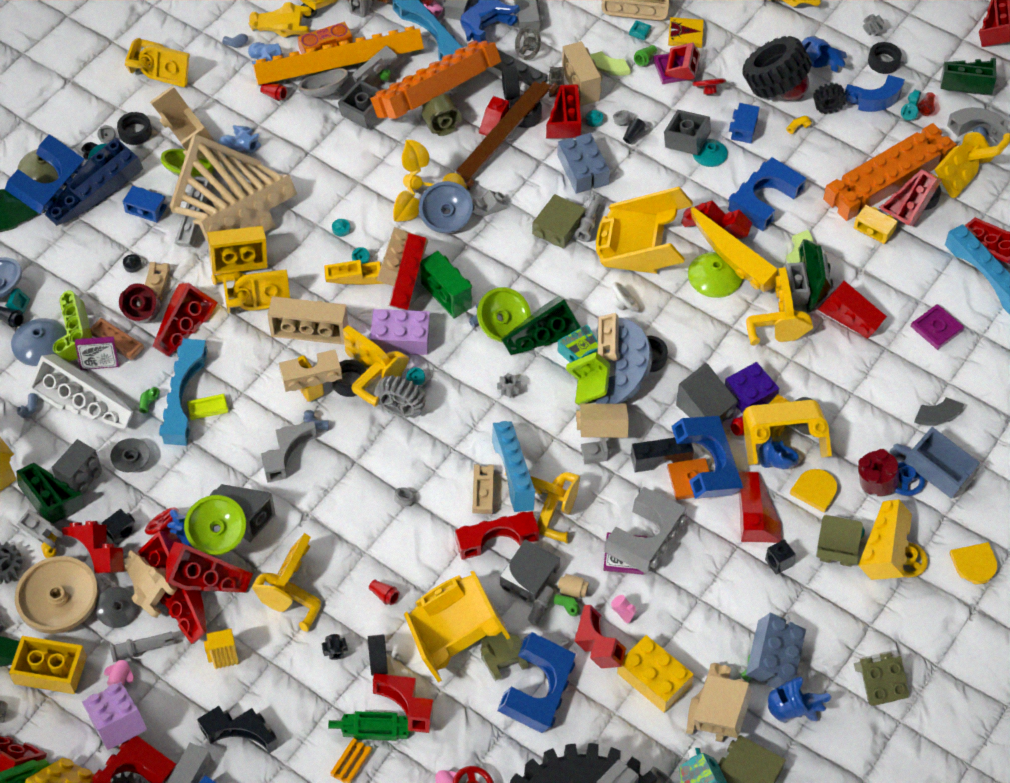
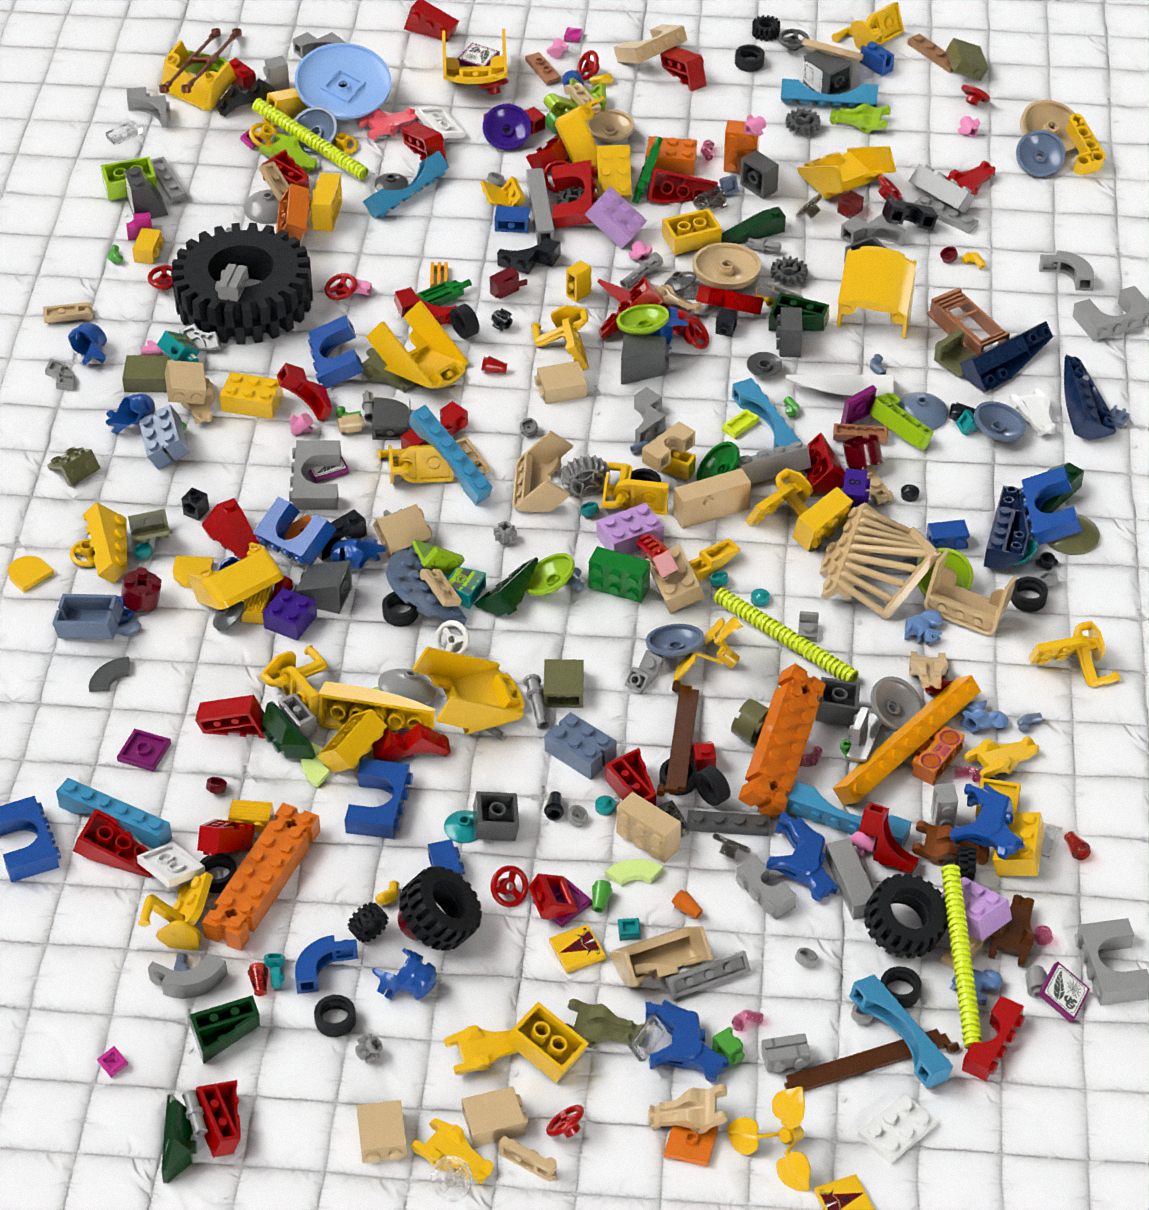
camera: 150 degrees right, 10 degrees down
none -> white plate [137,842,205,888]
none -> dark red tile [206,777,227,794]
none -> yellow brick [317,709,387,773]
none -> blue piece [330,537,387,570]
none -> light grey dish [378,668,436,705]
none -> dark red piece [489,267,527,299]
none -> tan windscreen [512,430,573,512]
none -> tan brick [534,361,587,404]
none -> orange cone [671,890,703,920]
none -> green dish [696,441,740,481]
none -> neon yellow piece [714,587,859,682]
none -> light grey brick [737,442,811,484]
none -> light grey bracket [798,611,819,642]
none -> dark purple brick [843,468,871,519]
none -> tan animal [909,651,949,689]
none -> clear pink arm [954,766,982,782]

